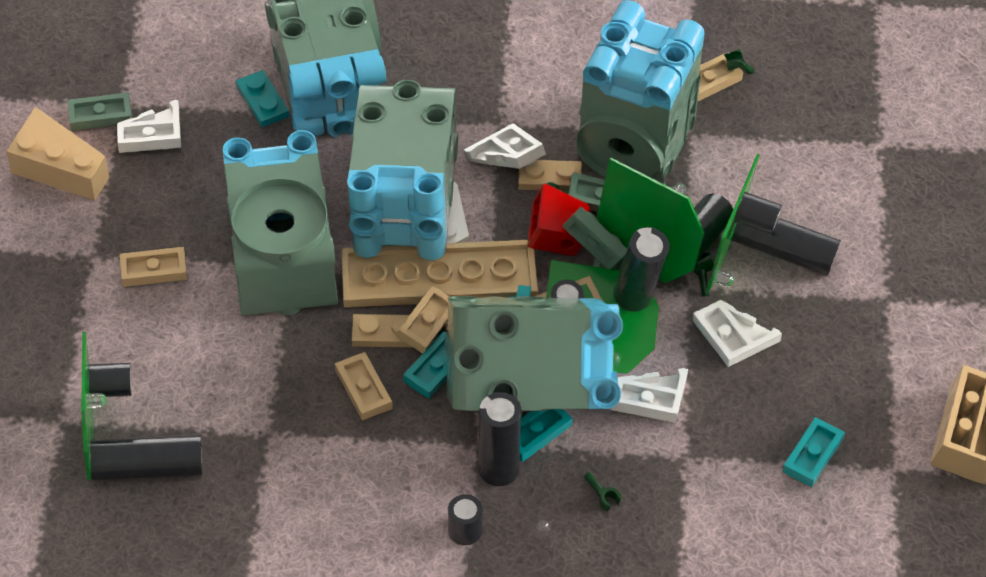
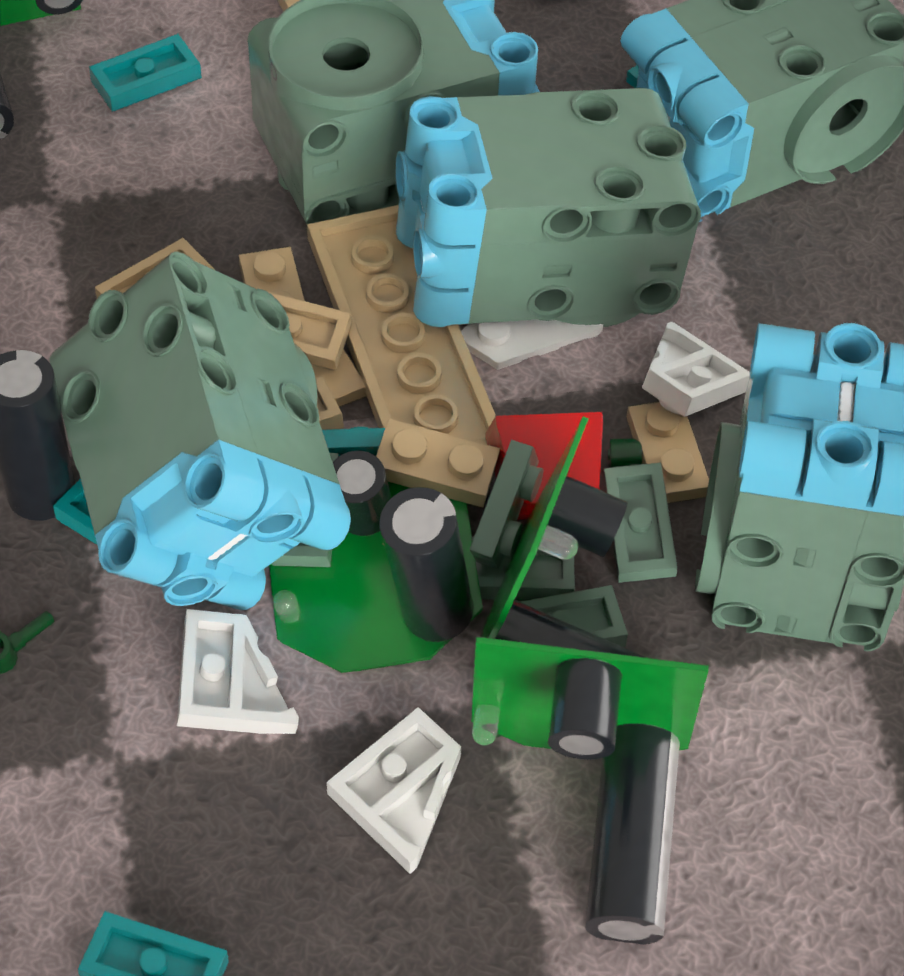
camera: 75 degrees right, 0 degrees up
none -> teal plate [89,34,202,112]
none -> tan plate [376,418,500,507]

